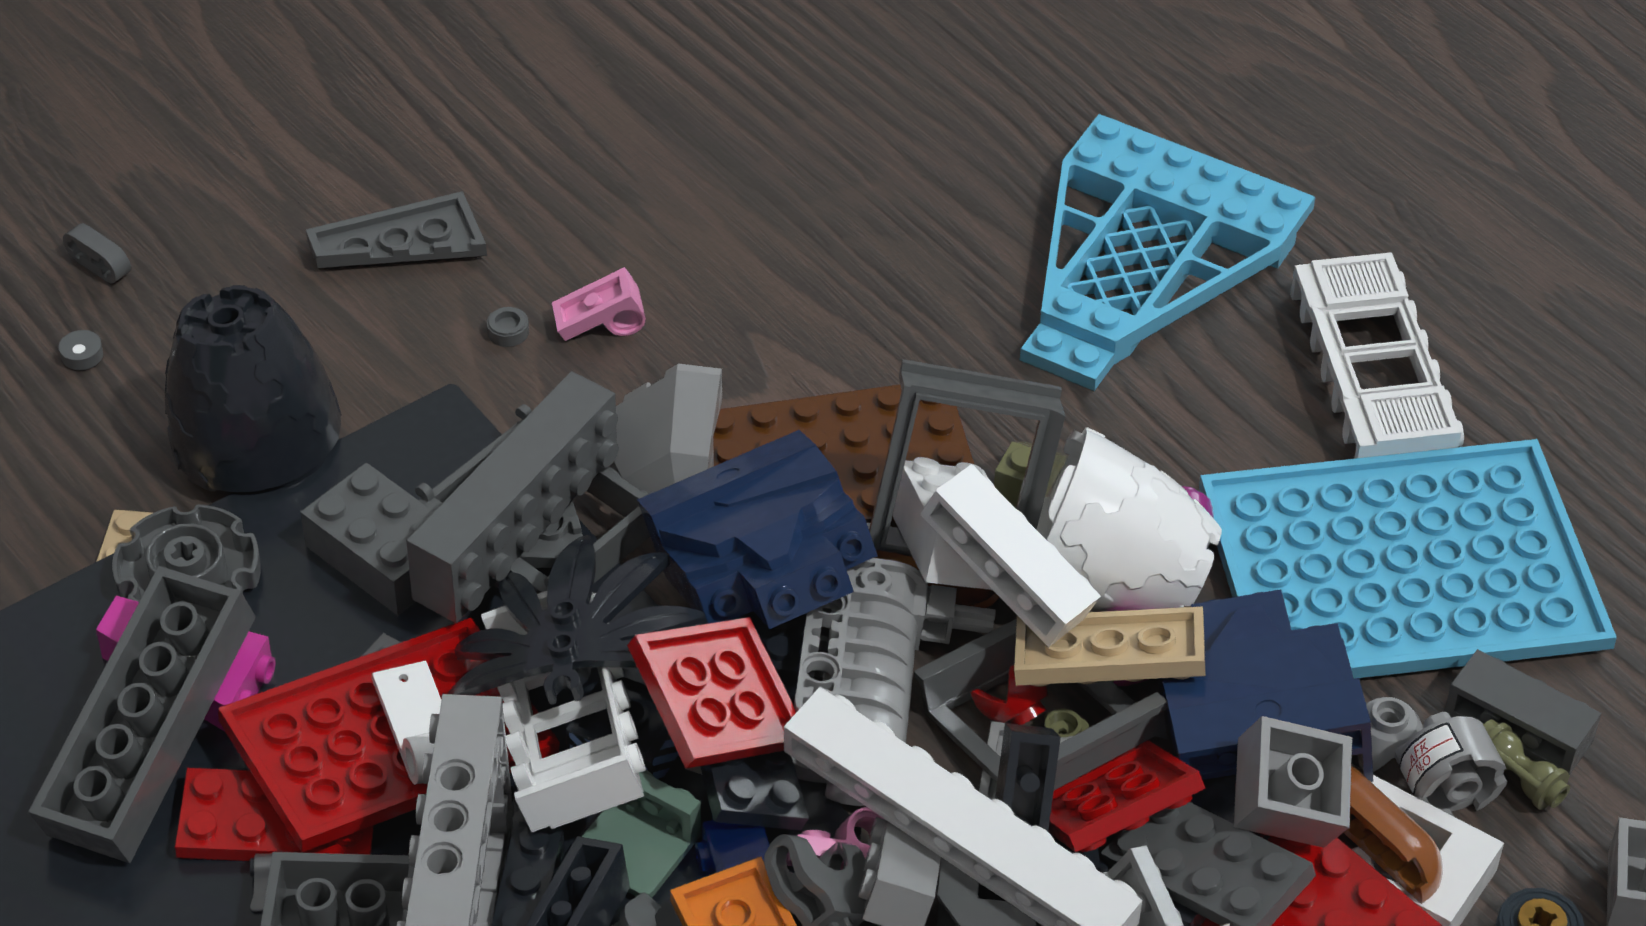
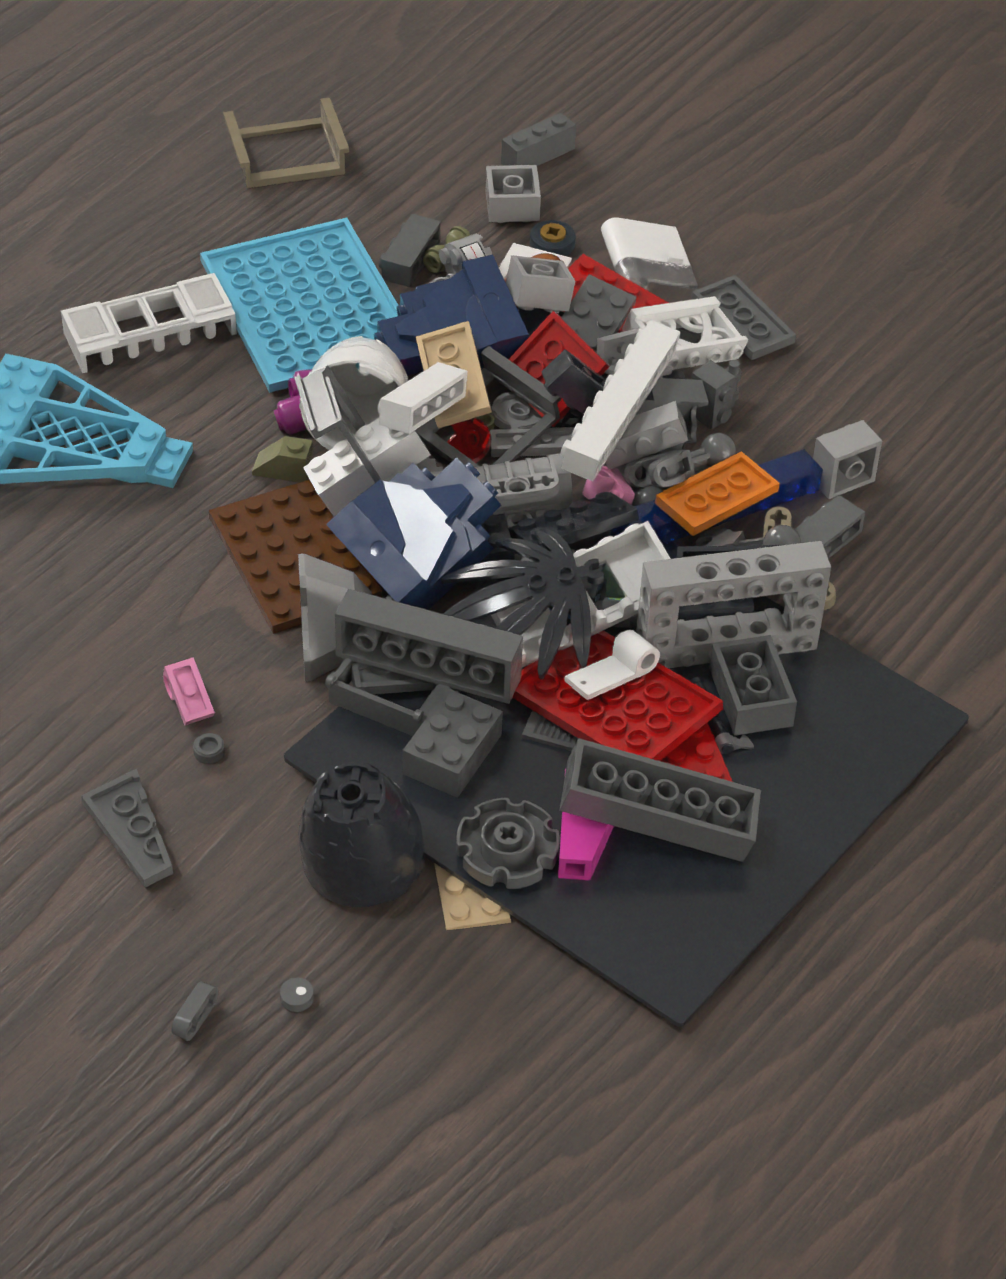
camera: 105 degrees left, 0 degrees up
plate [627,617,796,769] -> none

